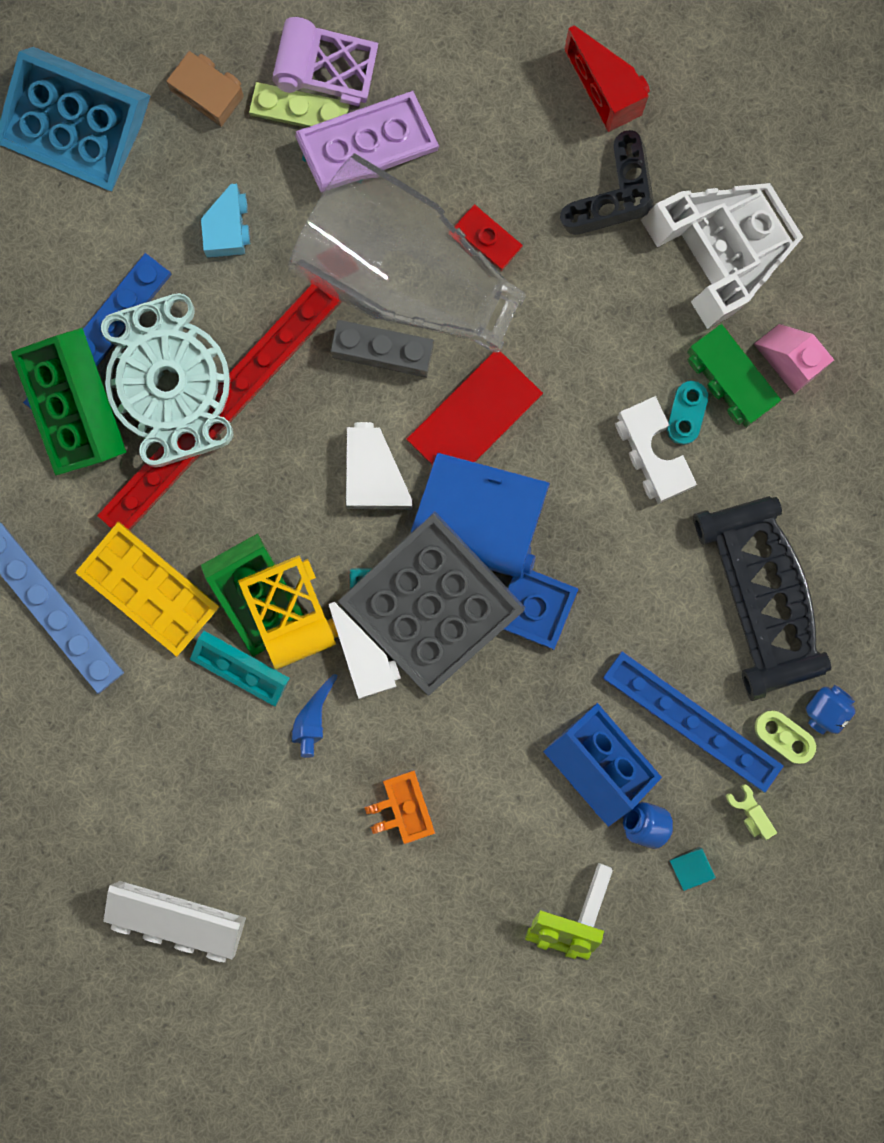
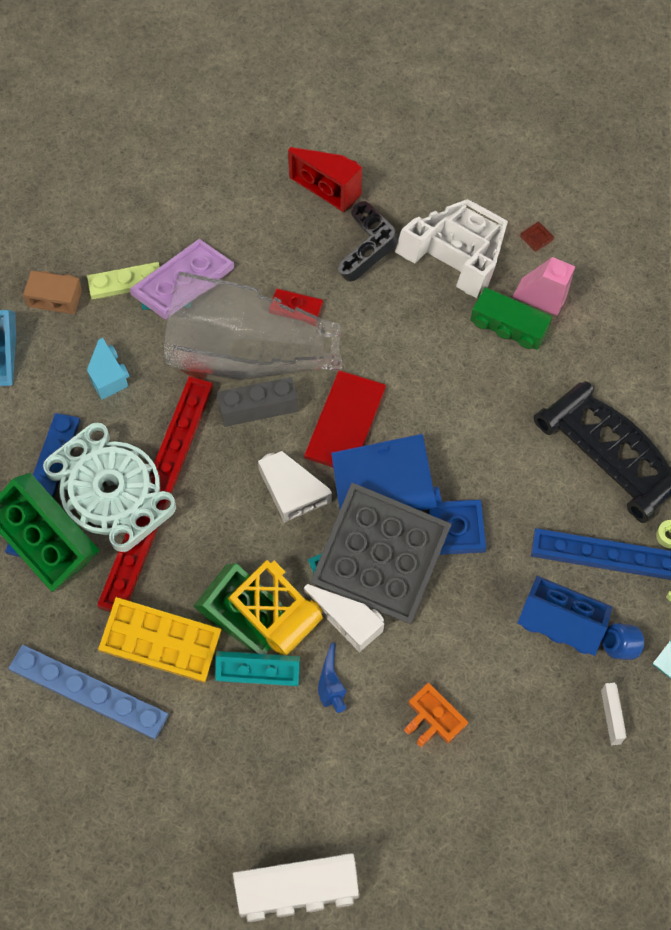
camera: 20 degrees left, 20 degrees down
lavender piece [272,17,378,106] -> none
lime plate [525,910,604,960] -> none
white arch [615,396,697,504] -> none
teal plate [667,381,708,445] -> none
none -> clear red tile [520,221,554,252]

